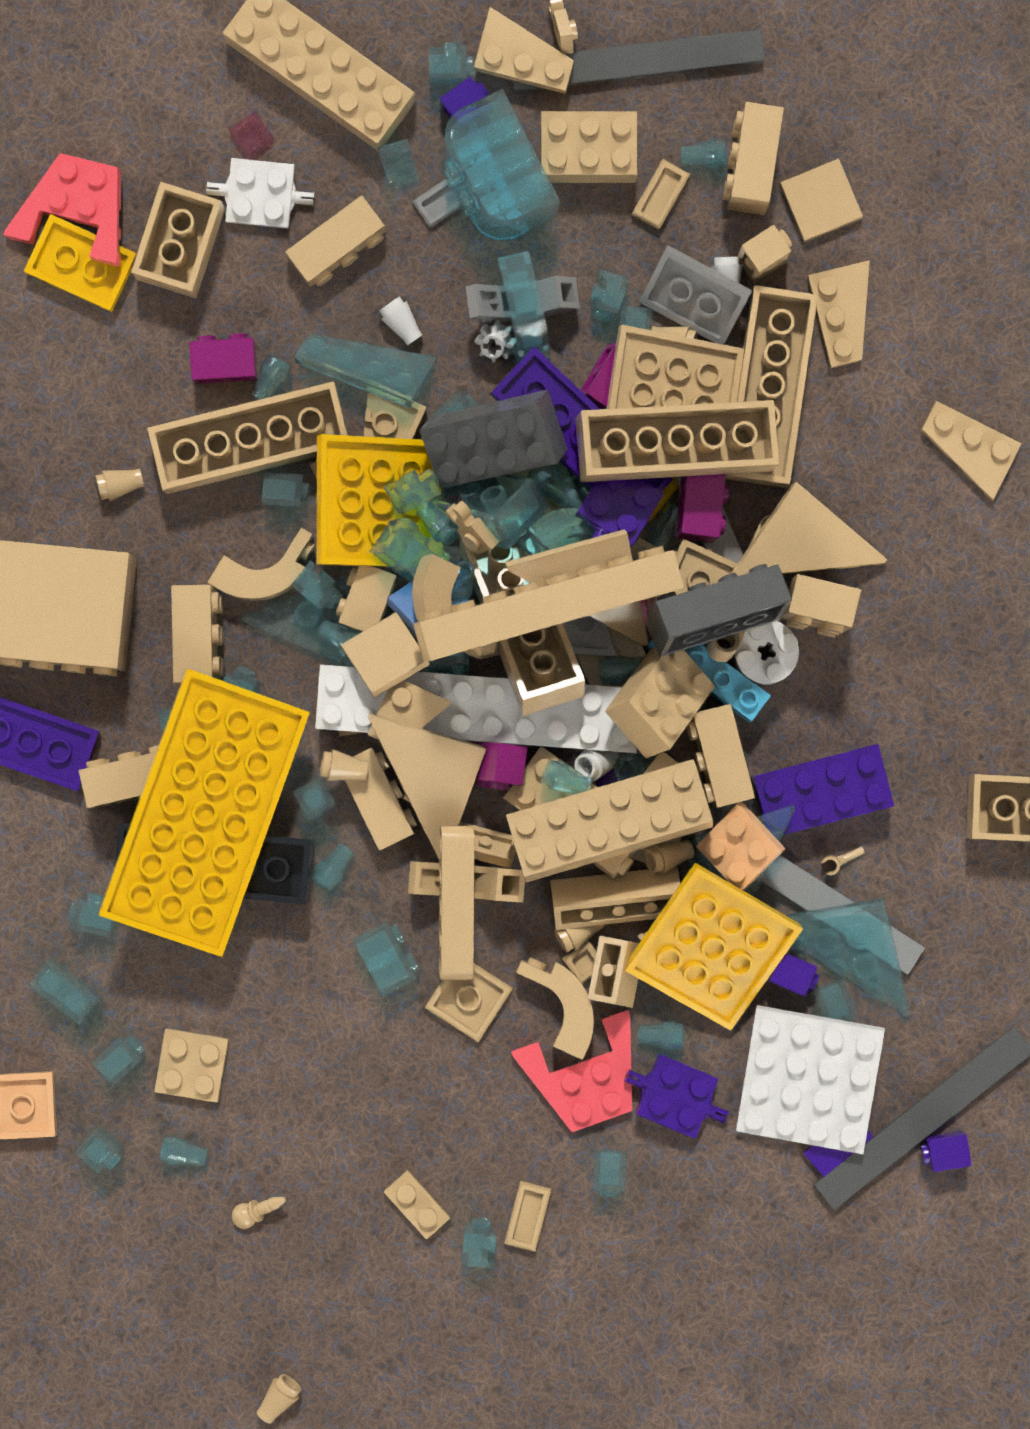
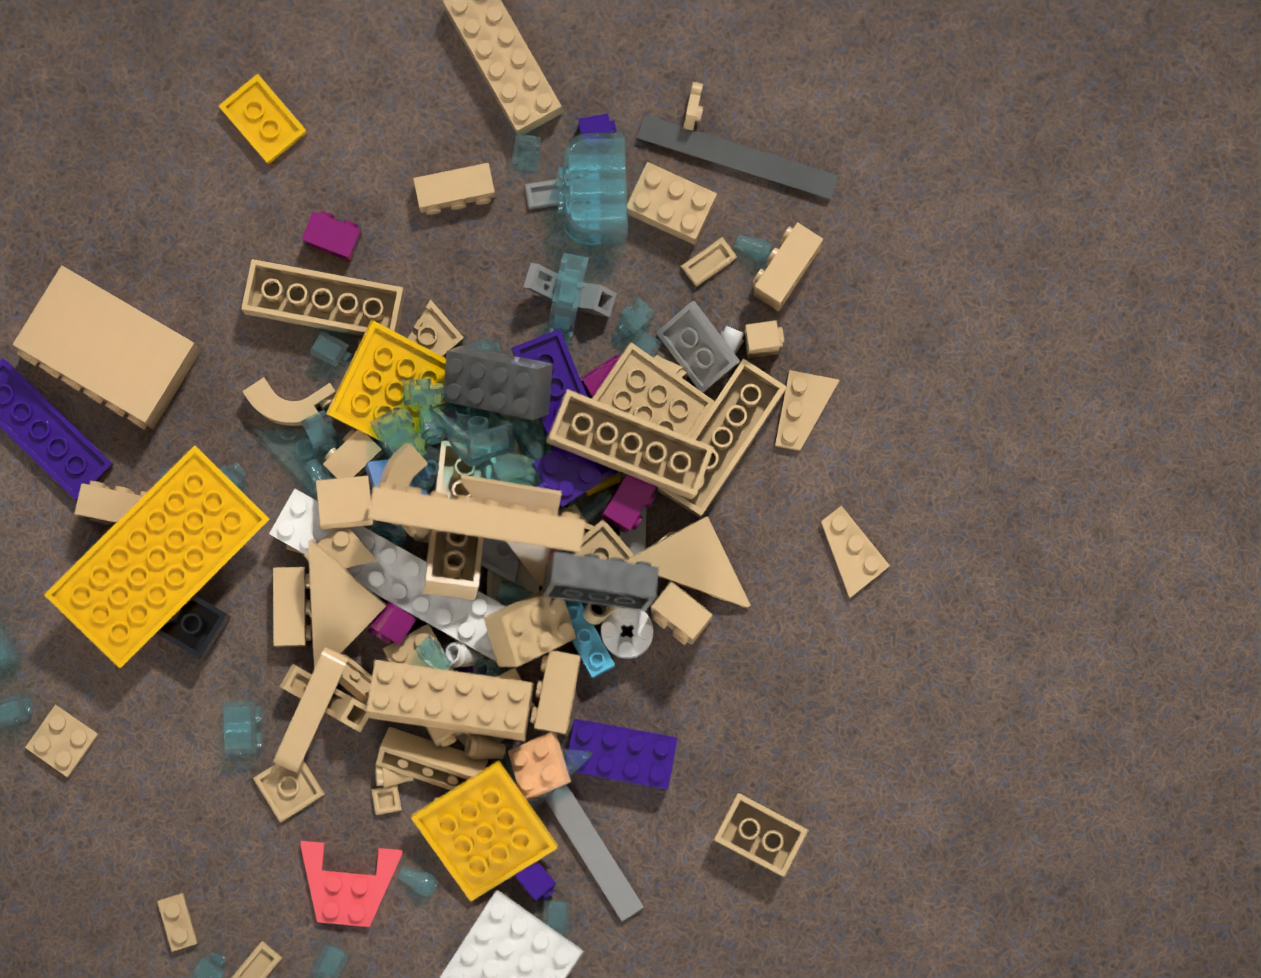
camera: 25 degrees right, 5 degrees down
coral wing [3,153,121,267] -> none
clear light blue brick [68,892,116,937] -> none
tan cone [95,469,144,501] -> none
tan brick [131,182,225,298] -> none
clear light blue cone [159,1134,208,1167] -> none
tan brick [171,585,224,685] -> none
white plate [206,158,315,229] -> none
clear pink tile [229,111,274,157] -> none
tan bar [232,1197,286,1229] -> none
clear light blue cone [251,354,292,400] -> none
clear light blue brick [293,777,338,820] -> none
clear light blue wing [295,333,437,409] -> none
clear light blue cone [311,843,355,892] -> none
tan cone [320,749,368,781] -> none
white cone [379,296,423,345] -> none
clear light blue brick [429,42,474,86] -> none
tan plate [445,501,499,555] -> none
tan wing [474,7,574,94] -> none
white gear [475,320,516,362] -> none
tan arch [516,957,594,1060] -> none
tan brick [588,936,639,1008] -> none
dark purple plate [624,1054,728,1139] -> none
tan tile [779,159,863,242] -> none
clear light blue tile [786,898,910,1017] -> none
tan hand [821,847,865,875] -> none

